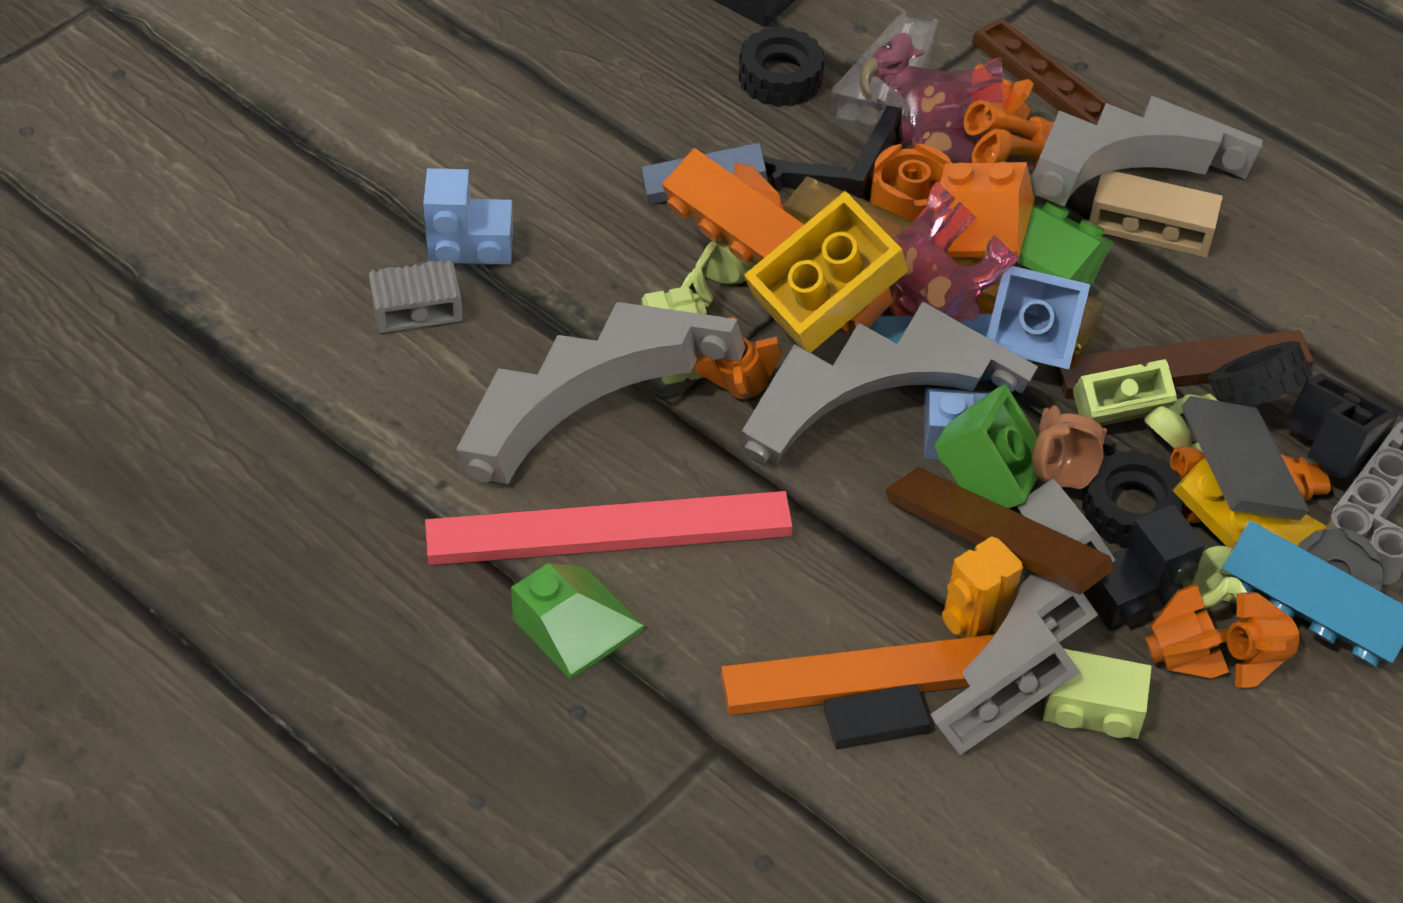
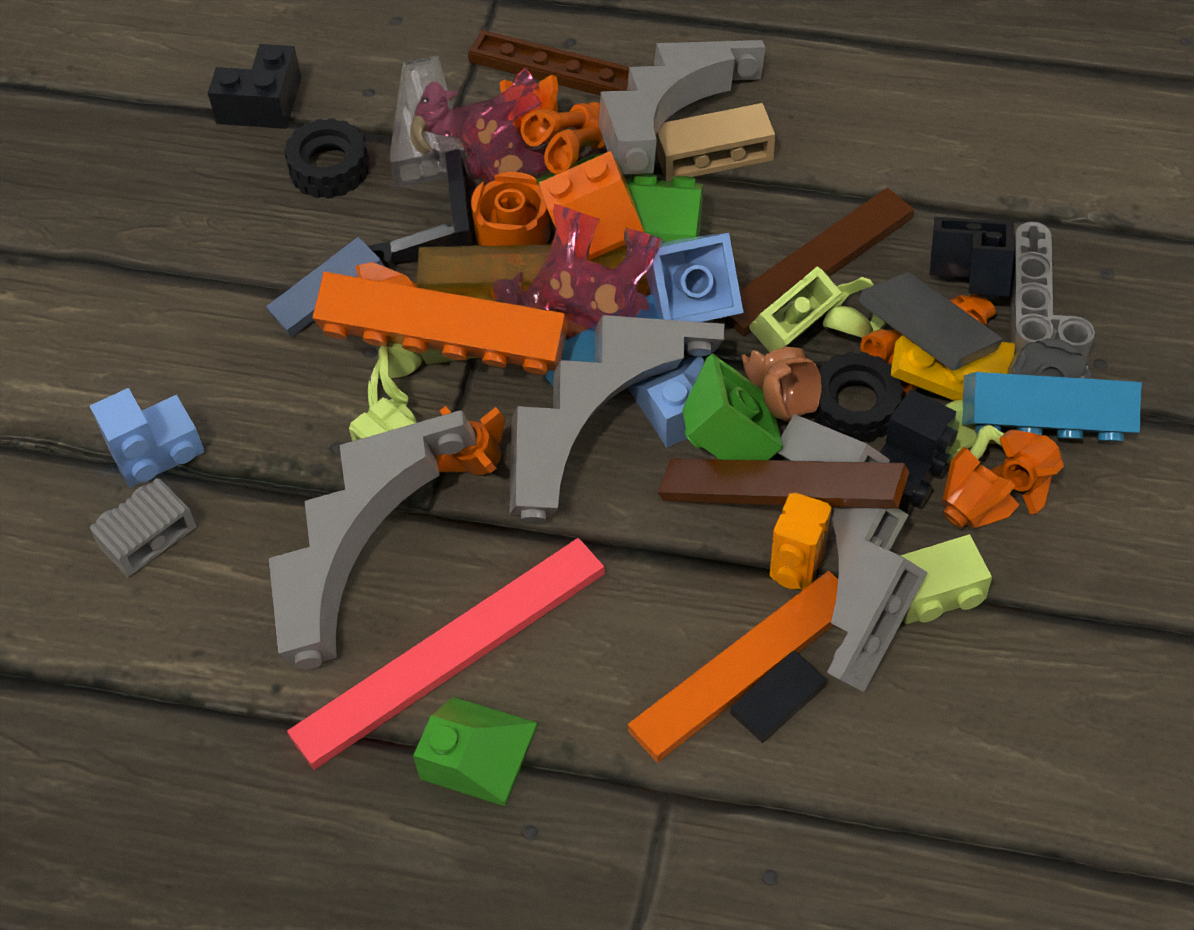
camera: 25 degrees left, 5 degrees up
yellow brick [744,191,908,353] -> none
black tyre [1208,341,1313,407] -> none

